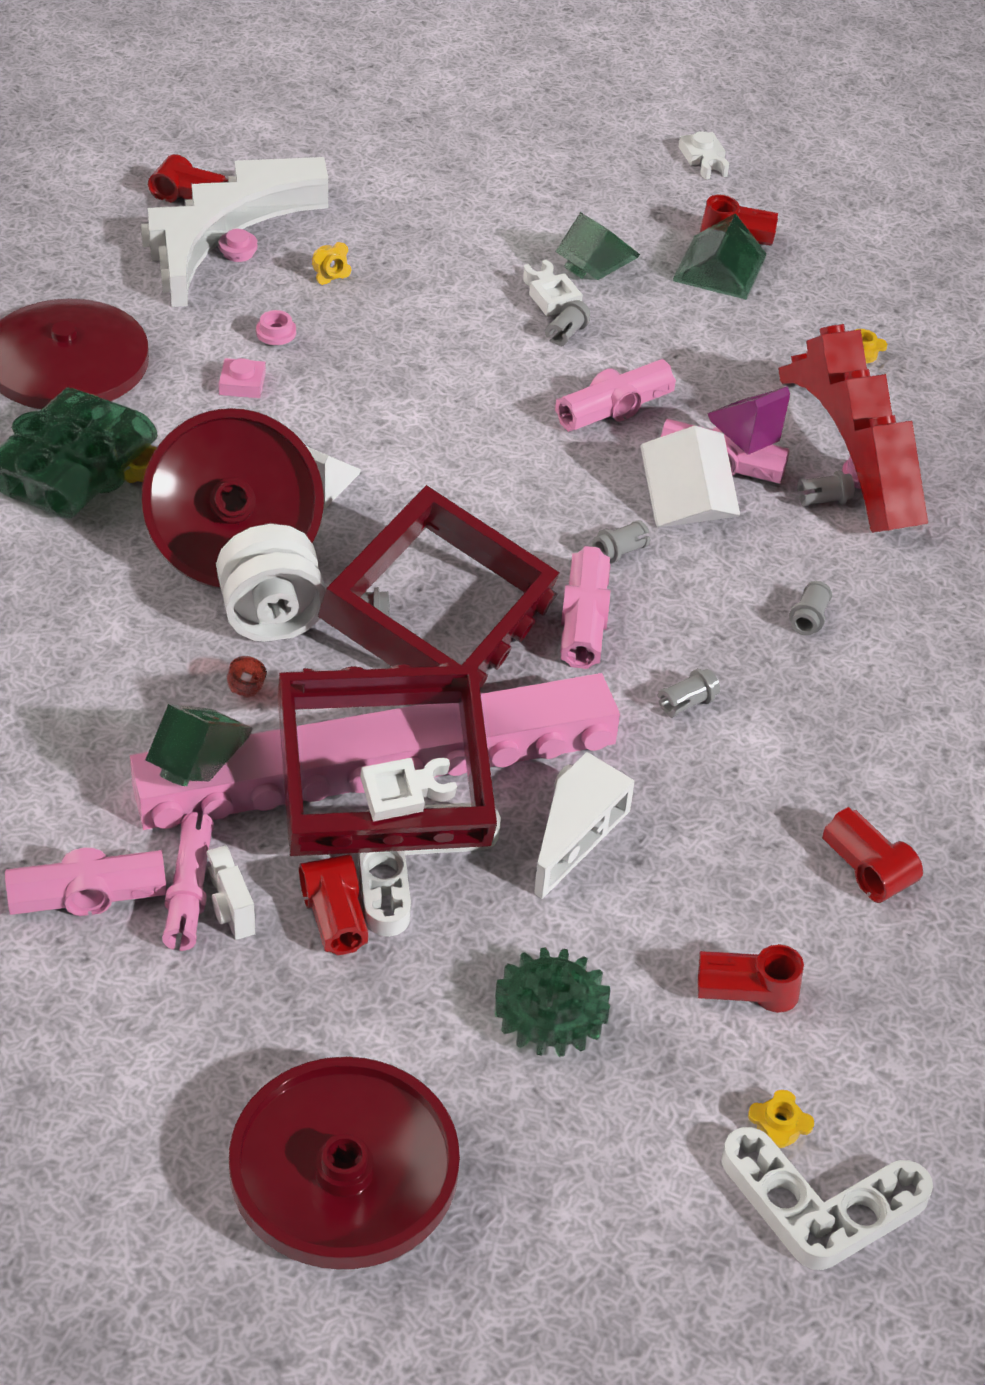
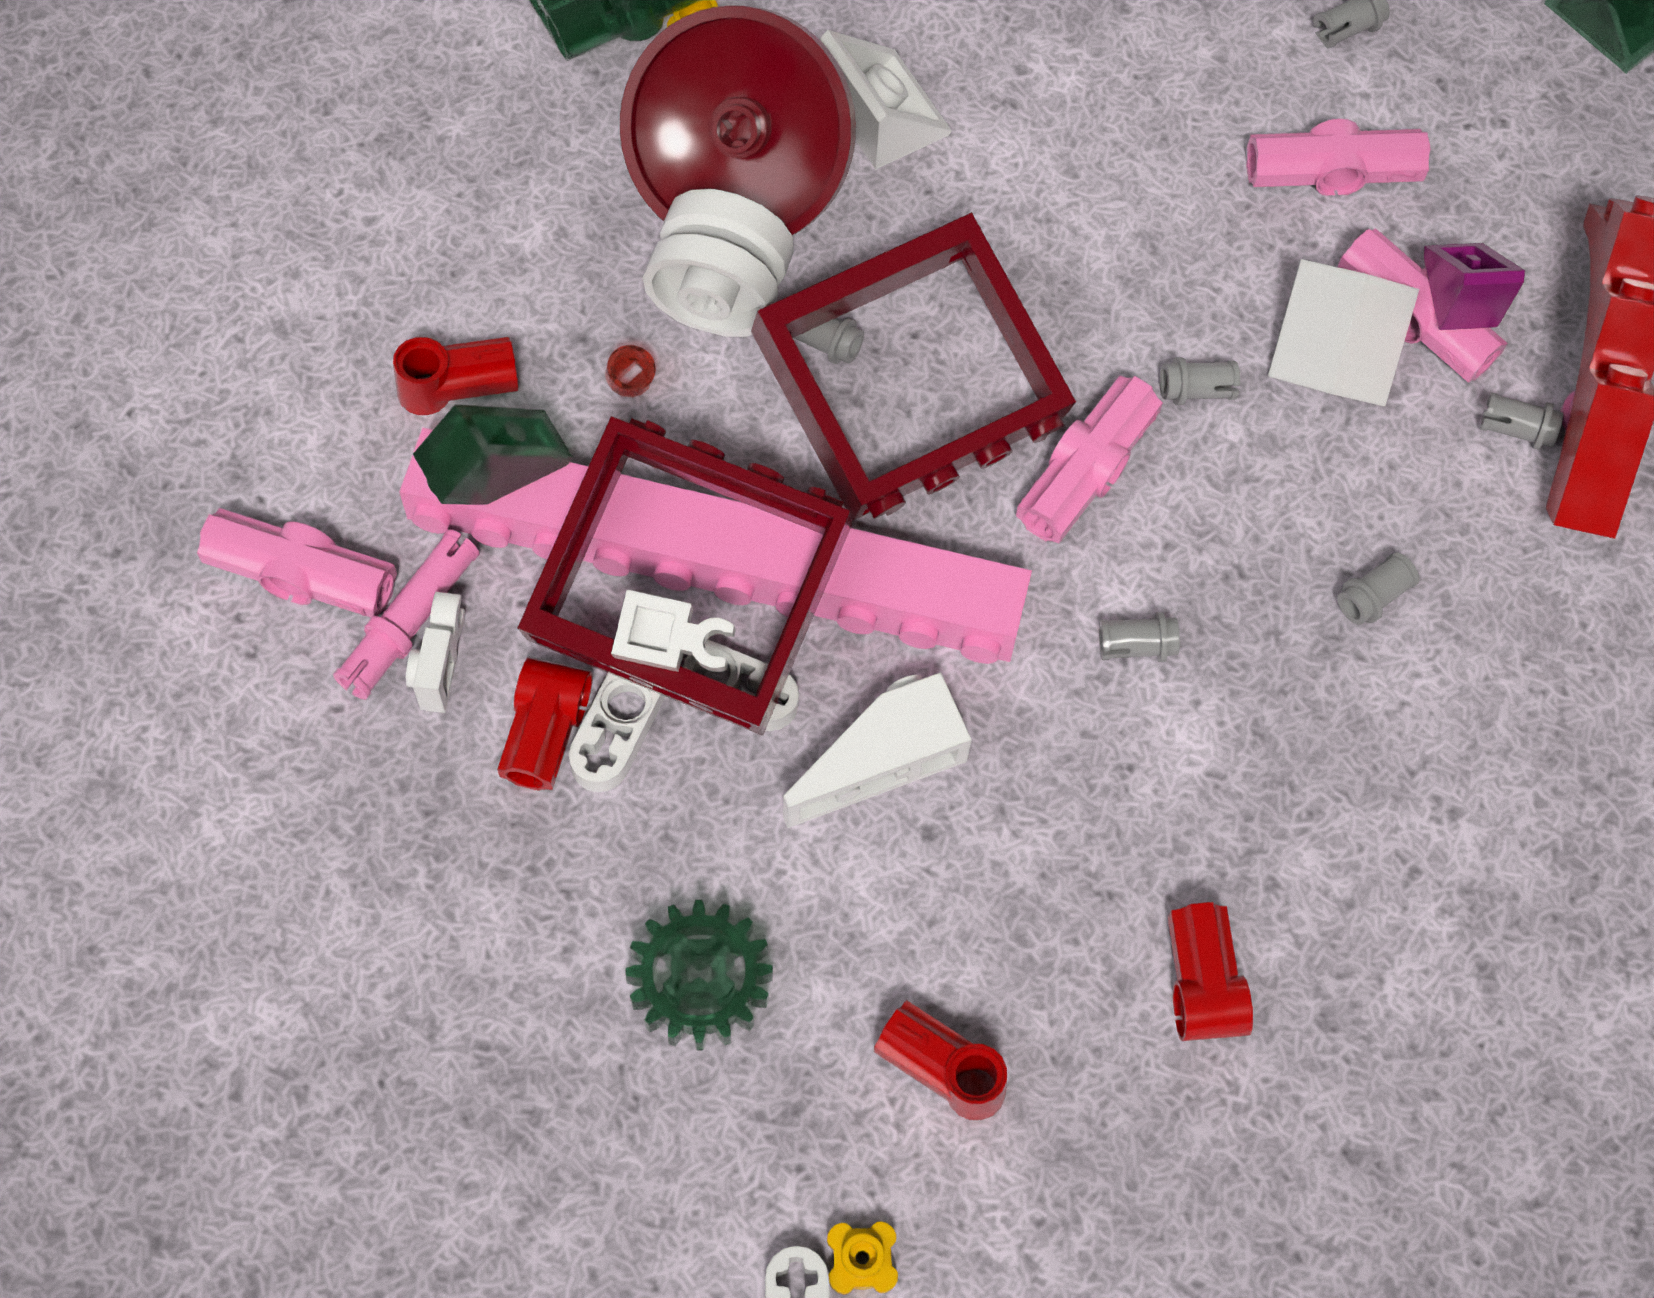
camera: 30 degrees right, 20 degrees up
dark red dish [229,1057,460,1270] -> none
none -> red piece [393,337,518,415]

